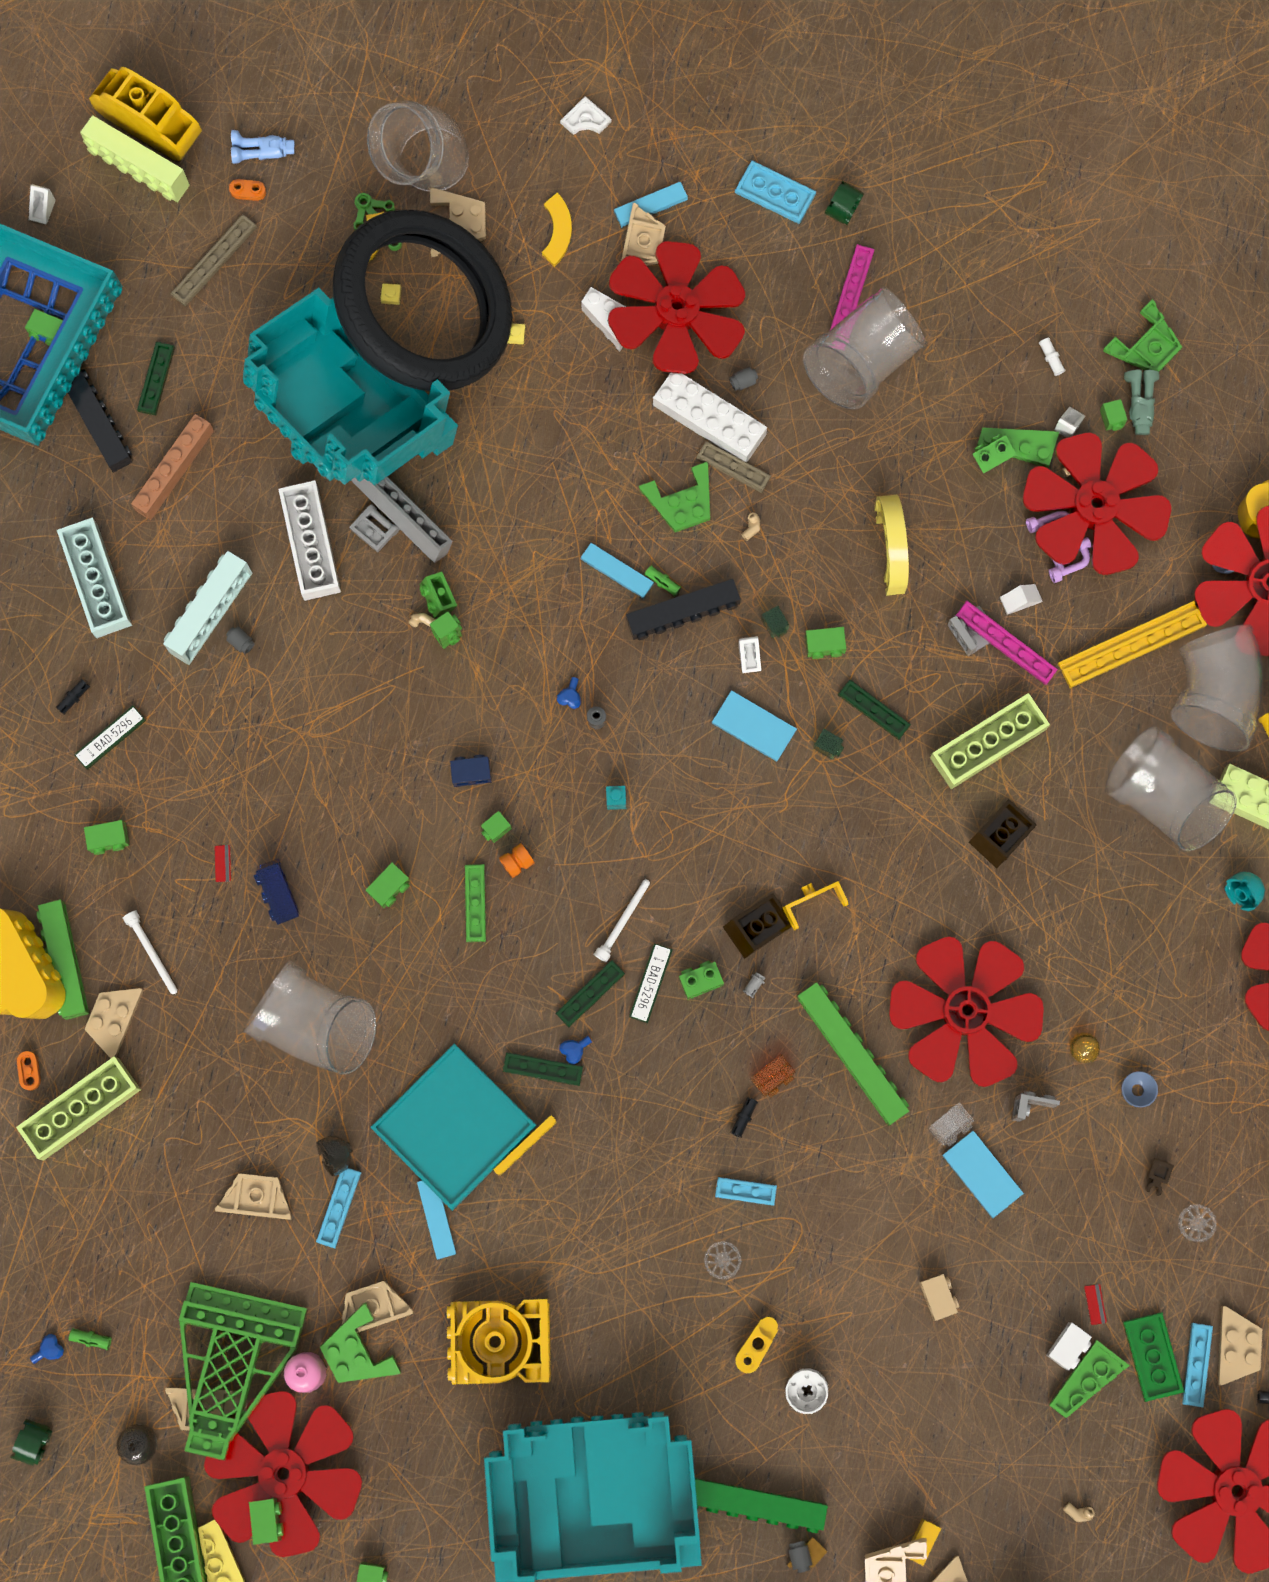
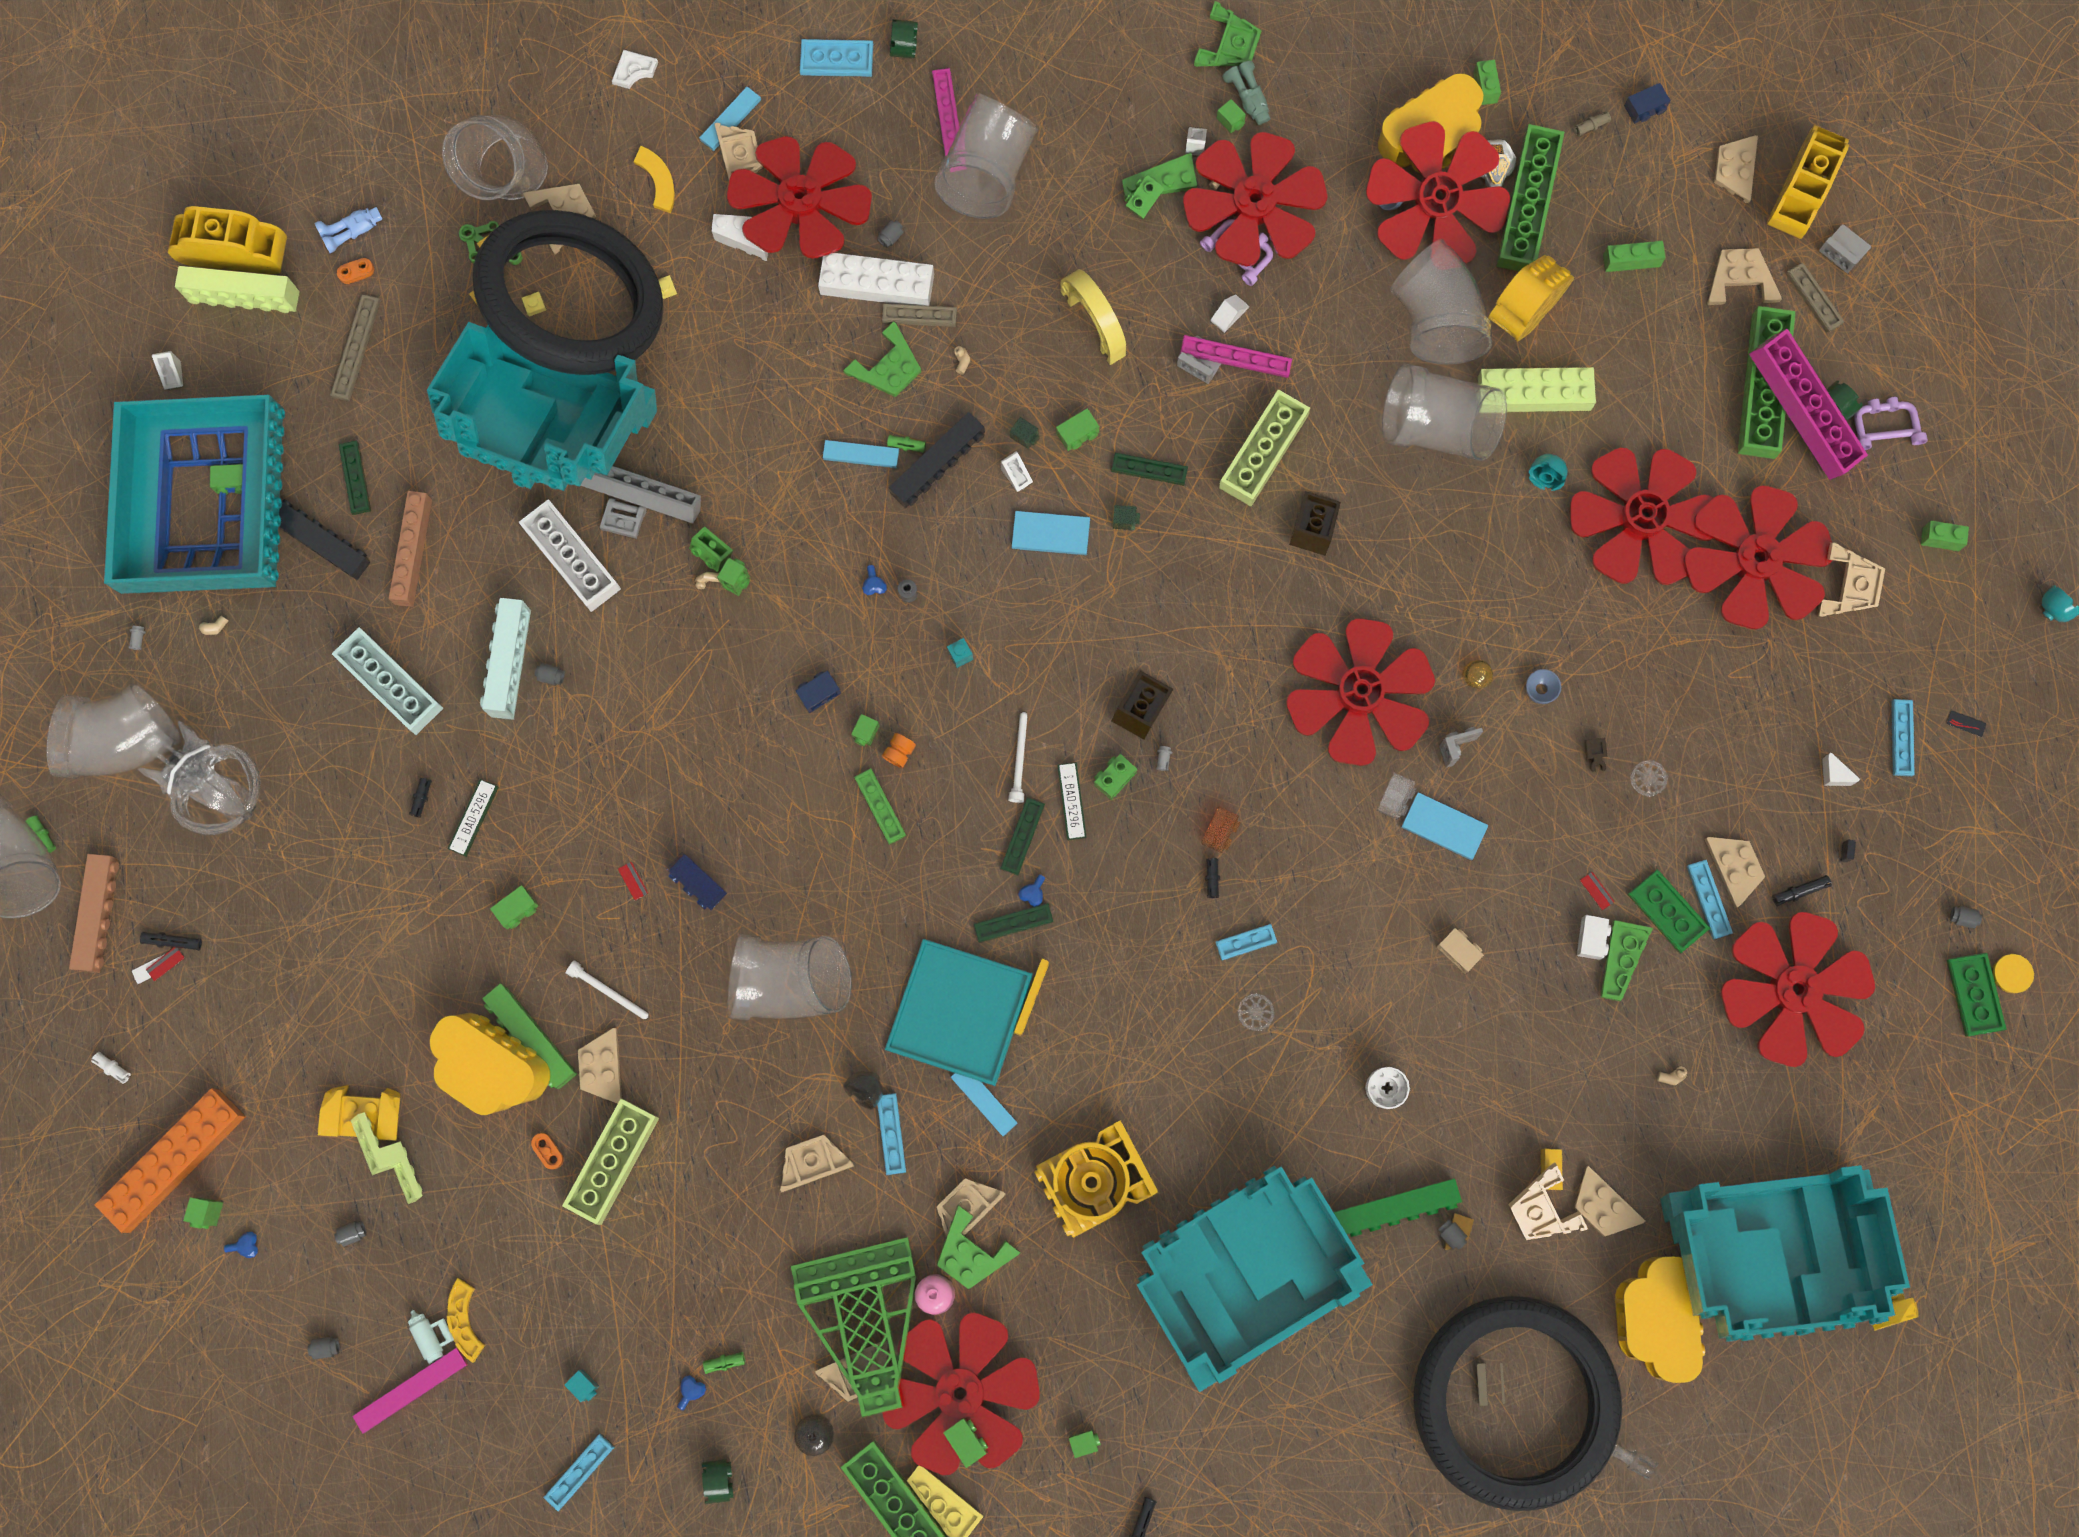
camera: 25 degrees left, 0 degrees up
bright green brick [365,863,410,909] -> none
yellow piece [735,1317,778,1373] -> none
yellow piece [782,881,848,930] -> none
bright green brick [797,982,909,1126] -> none
white pin [1039,338,1065,376] -> none
yellow plate [1058,601,1207,688] -> none

